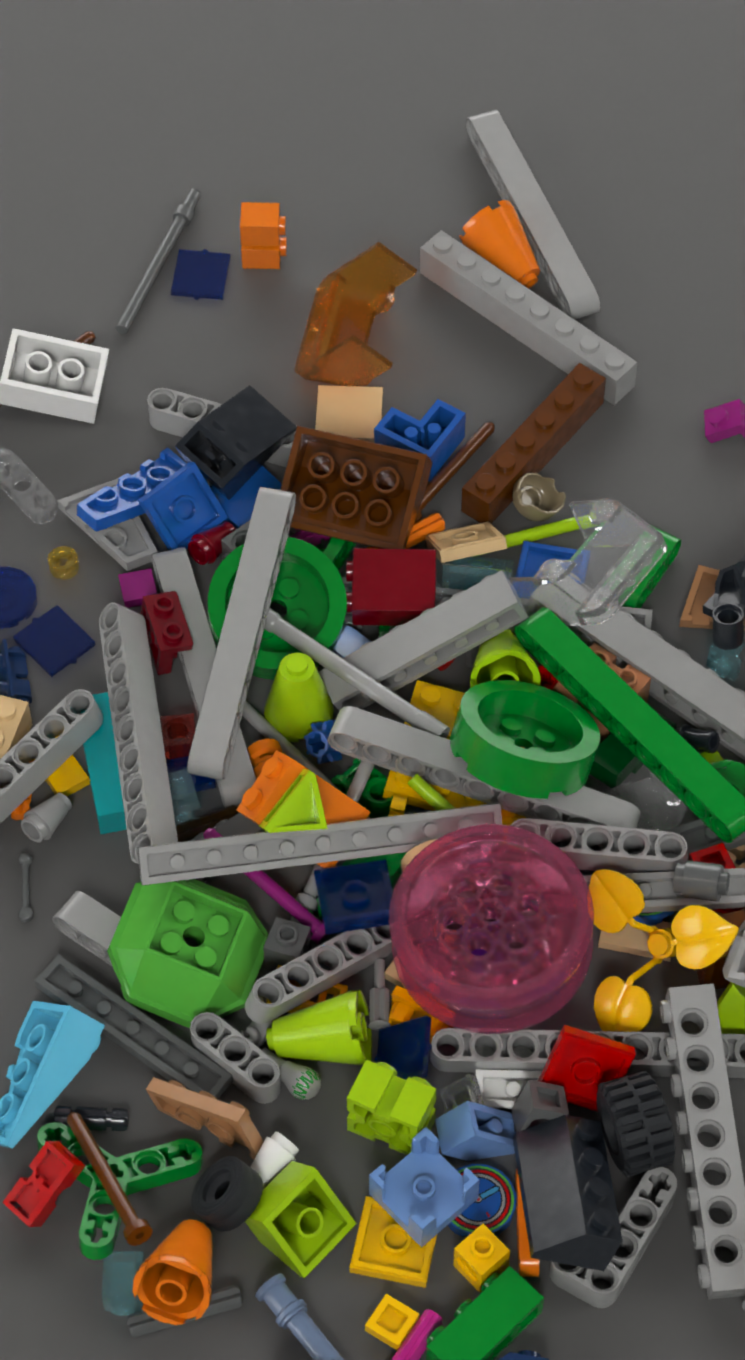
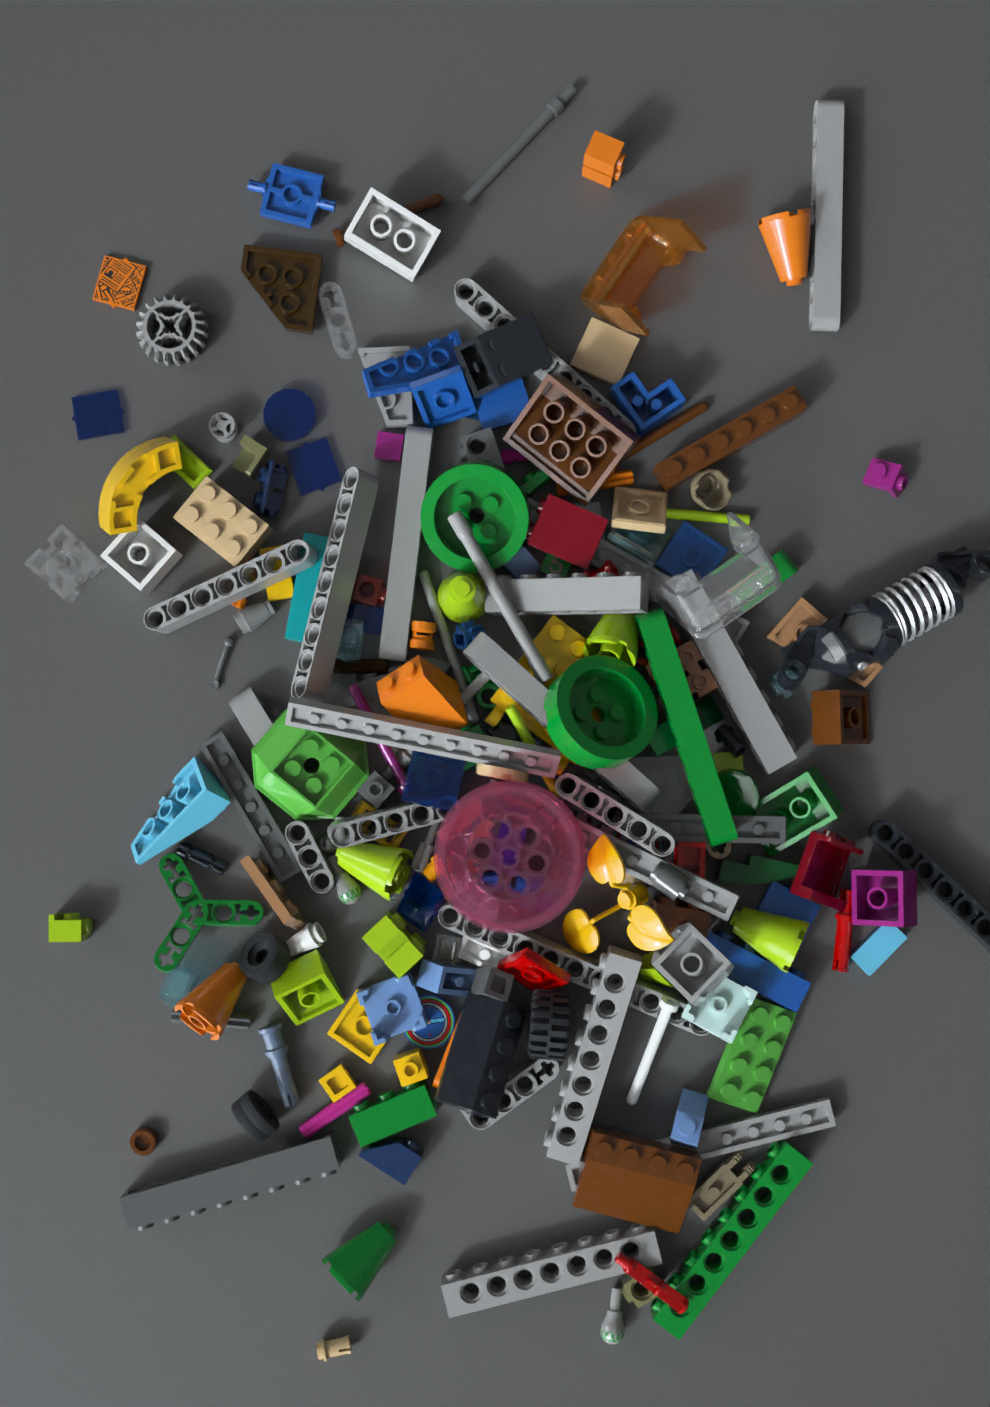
camera: 30 degrees right, 30 degrees up
red piece [2,1141,86,1227] -> none
clear yellow bush [48,546,80,580] -> none
reddish brown bar [67,1112,153,1246] -> none
dark red bracket [141,591,193,675] -> none
clear blue piece [171,249,231,300] -> none
light grey beam [187,487,296,781] -> none
dark red cone [188,522,236,565] -> none
lime slope [259,769,328,833] -> none
light grey brick [420,230,638,405] -> none

